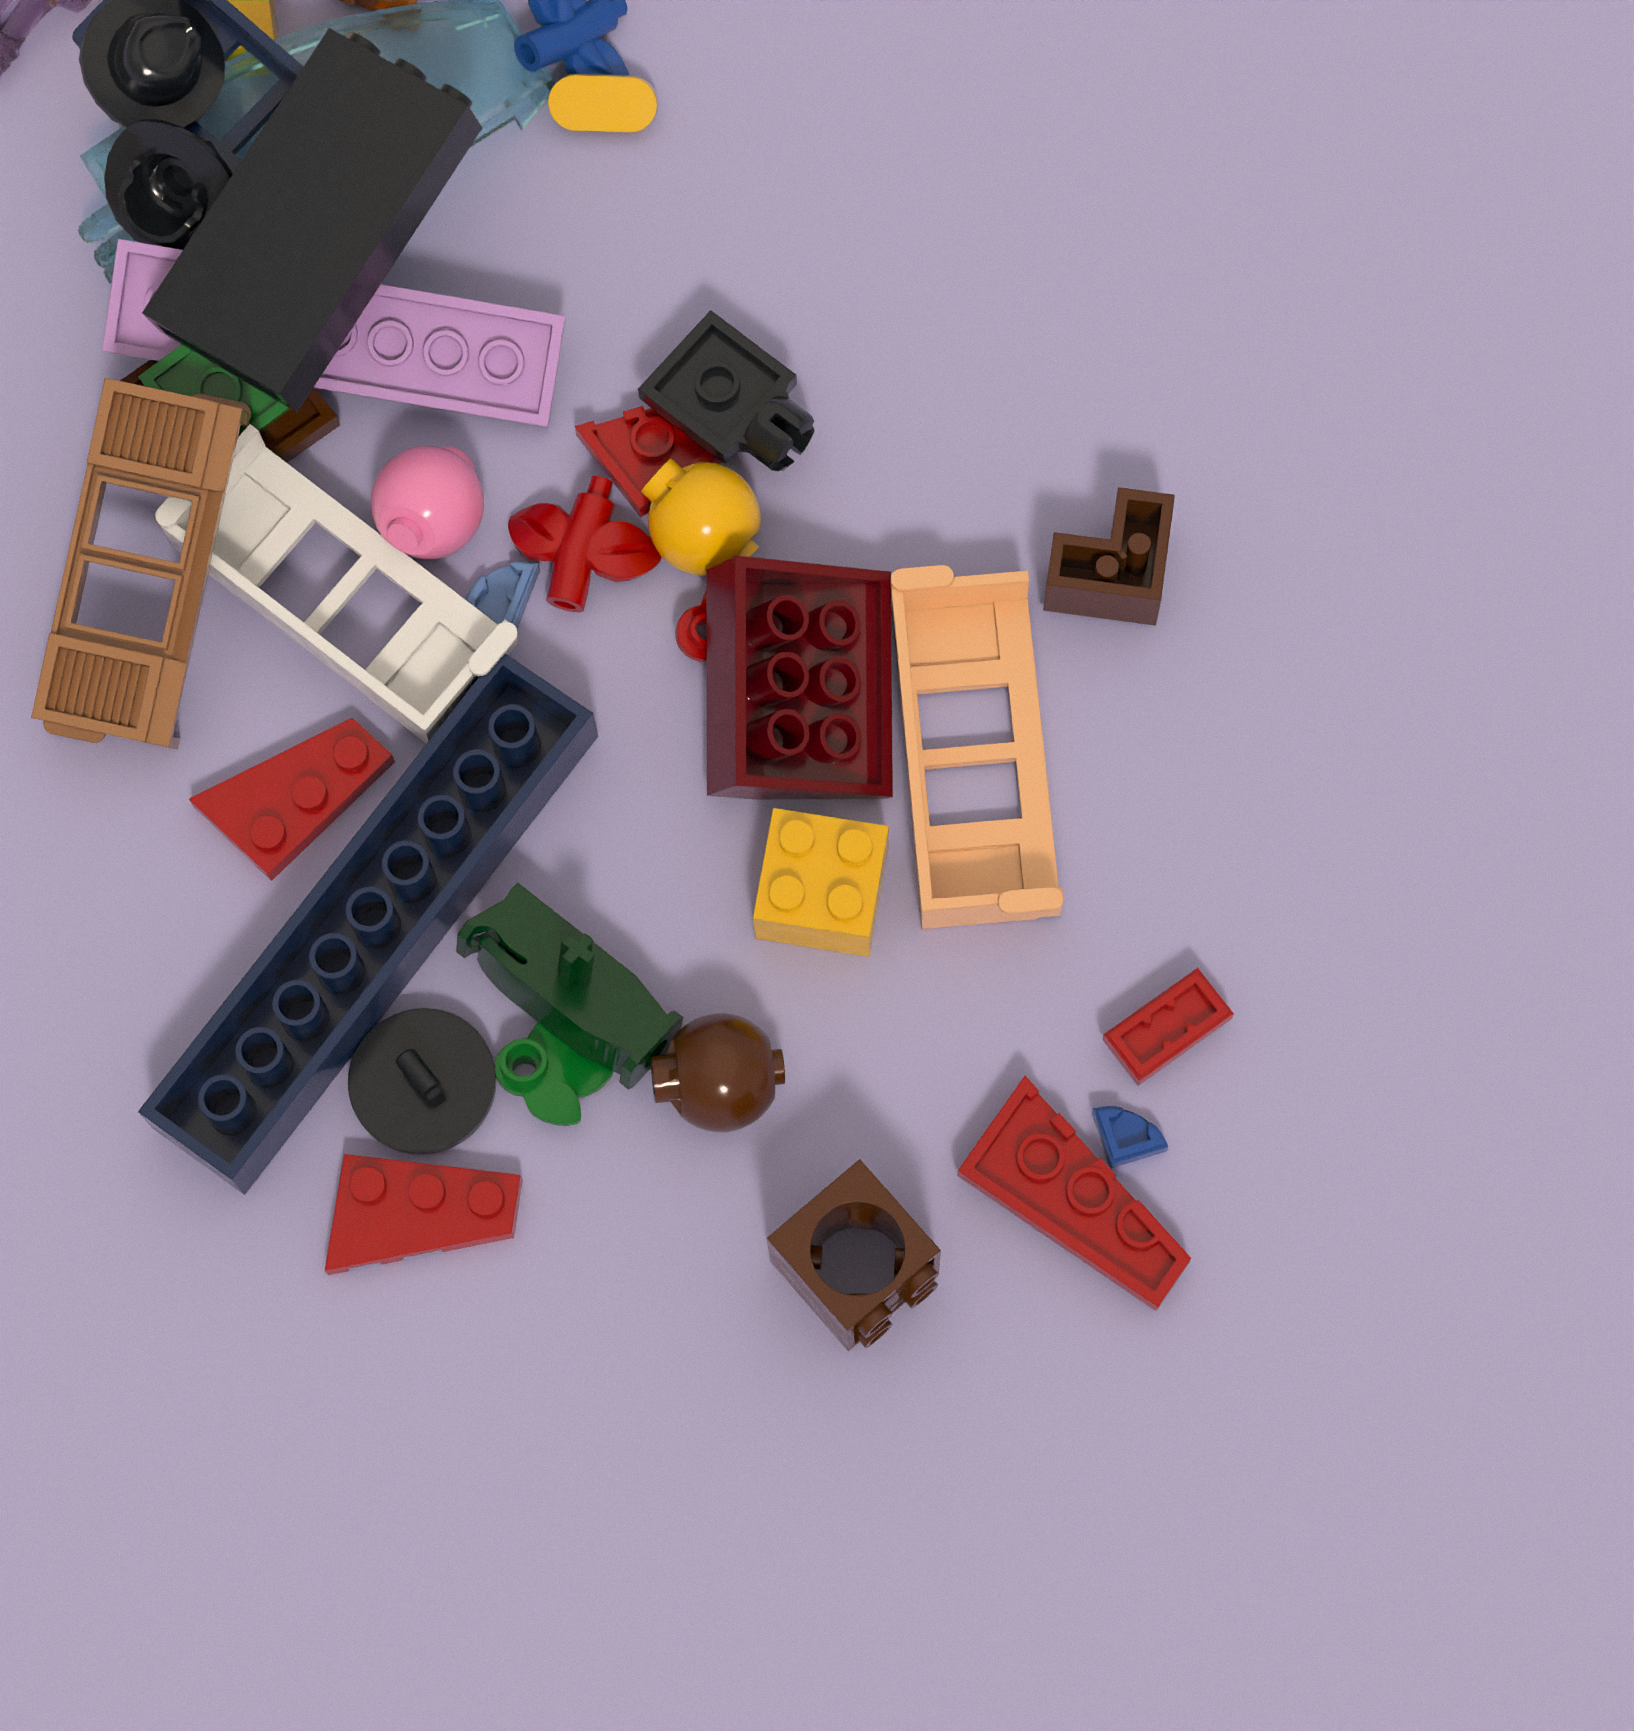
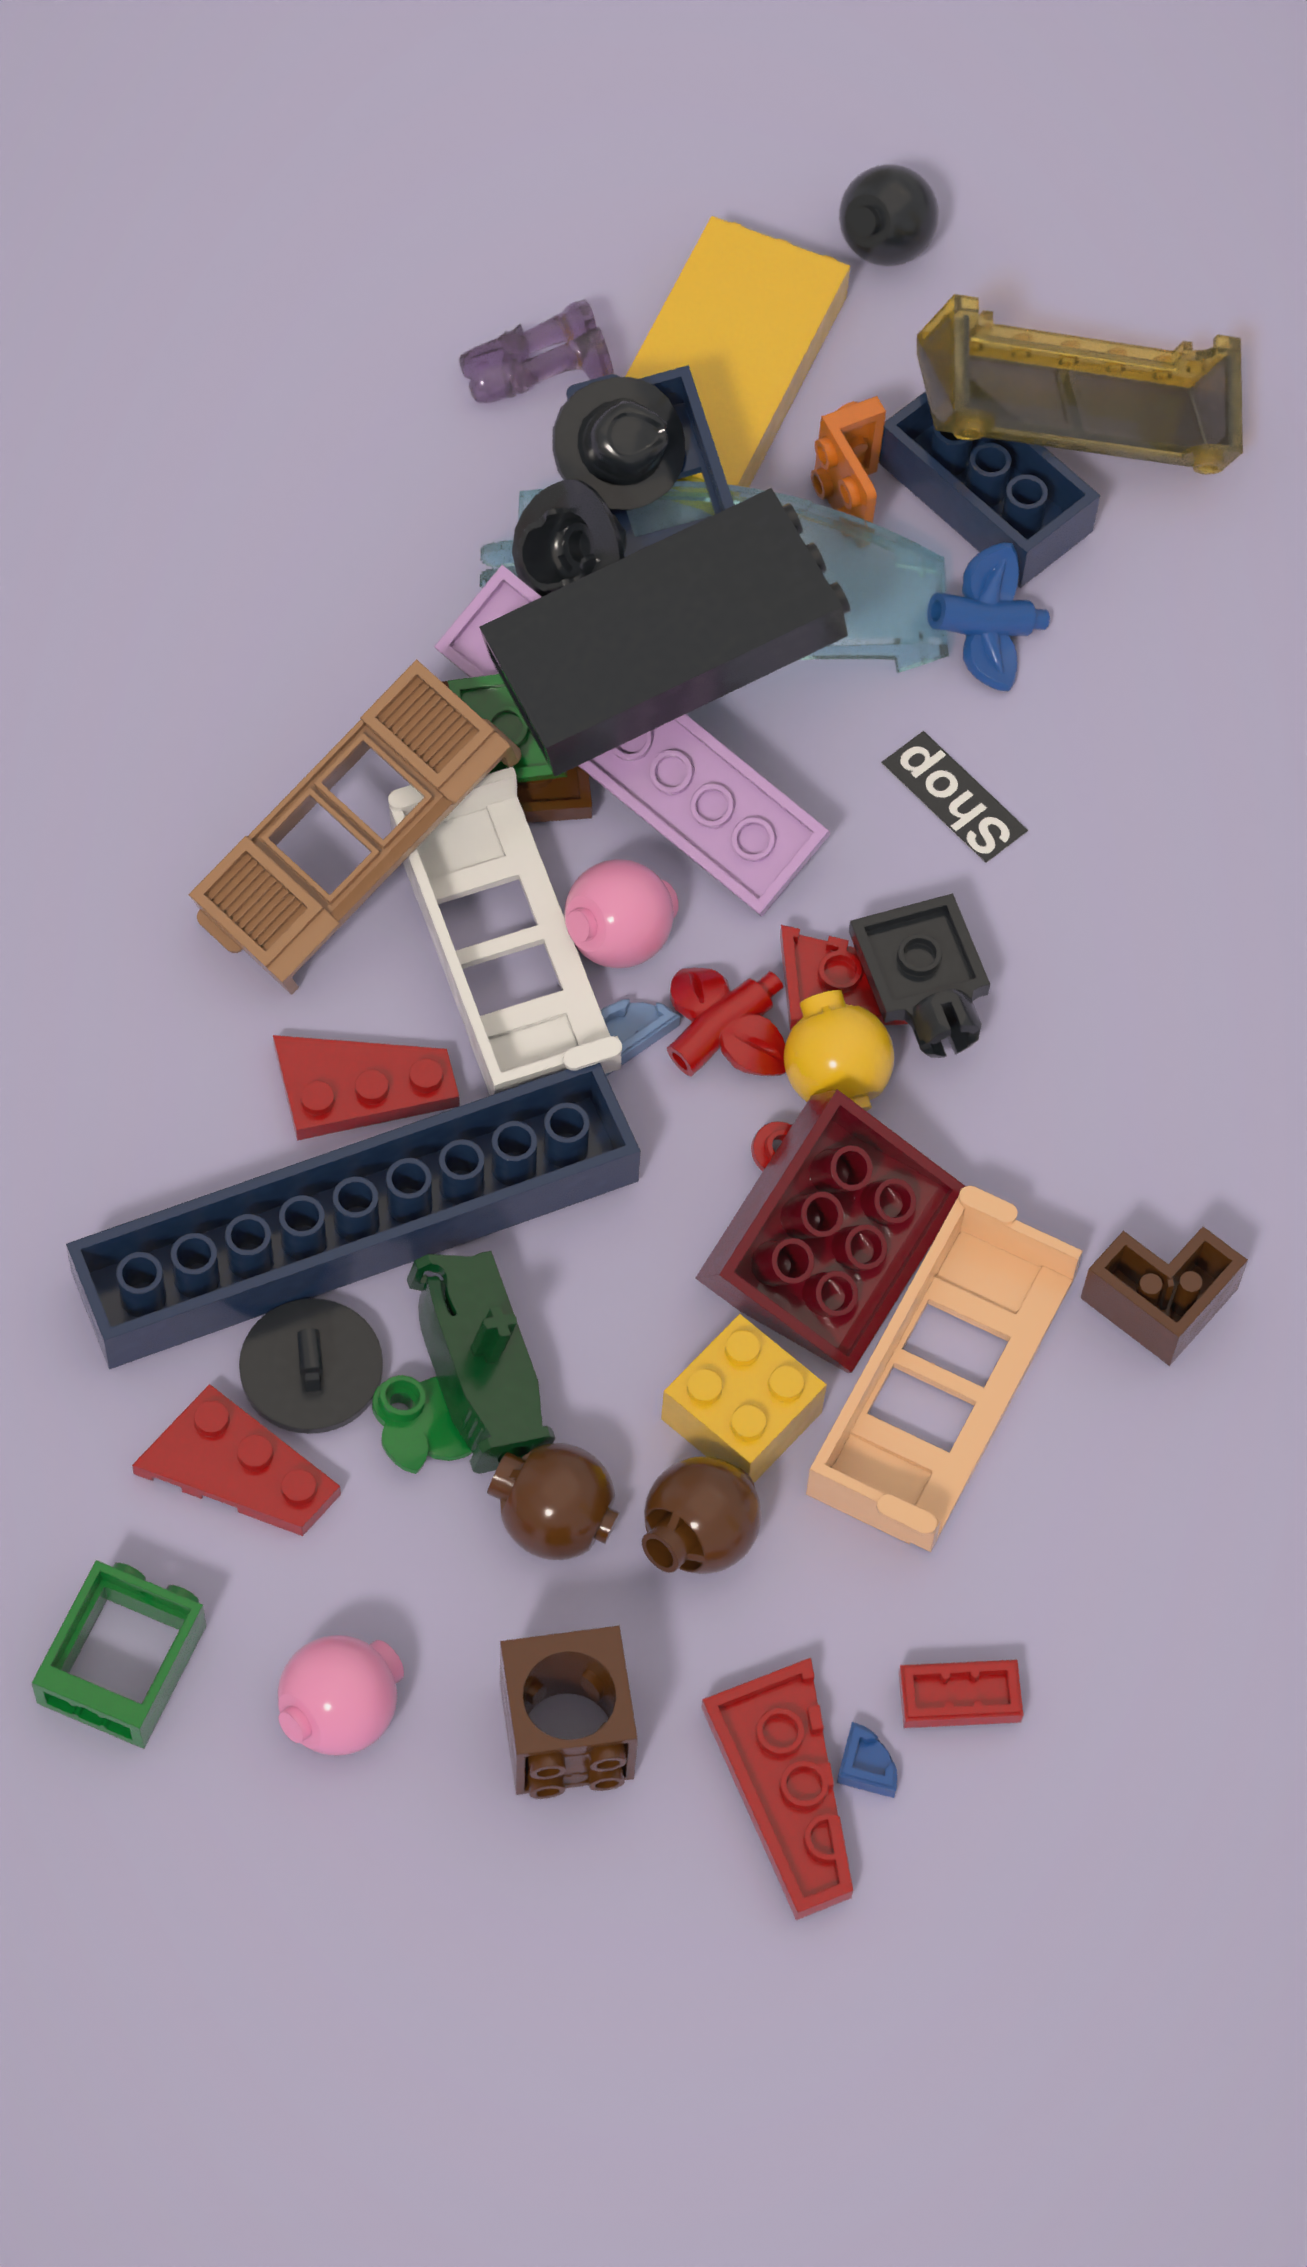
camera: 25 degrees right, 10 degrees down
yellow tile [548,74,658,132] -> none
none -> green window [32,1560,206,1749]
none -> bright pink brick [278,1635,404,1756]
none -> reddish brown brick [642,1456,761,1574]
none -> black sticker [881,731,1029,863]

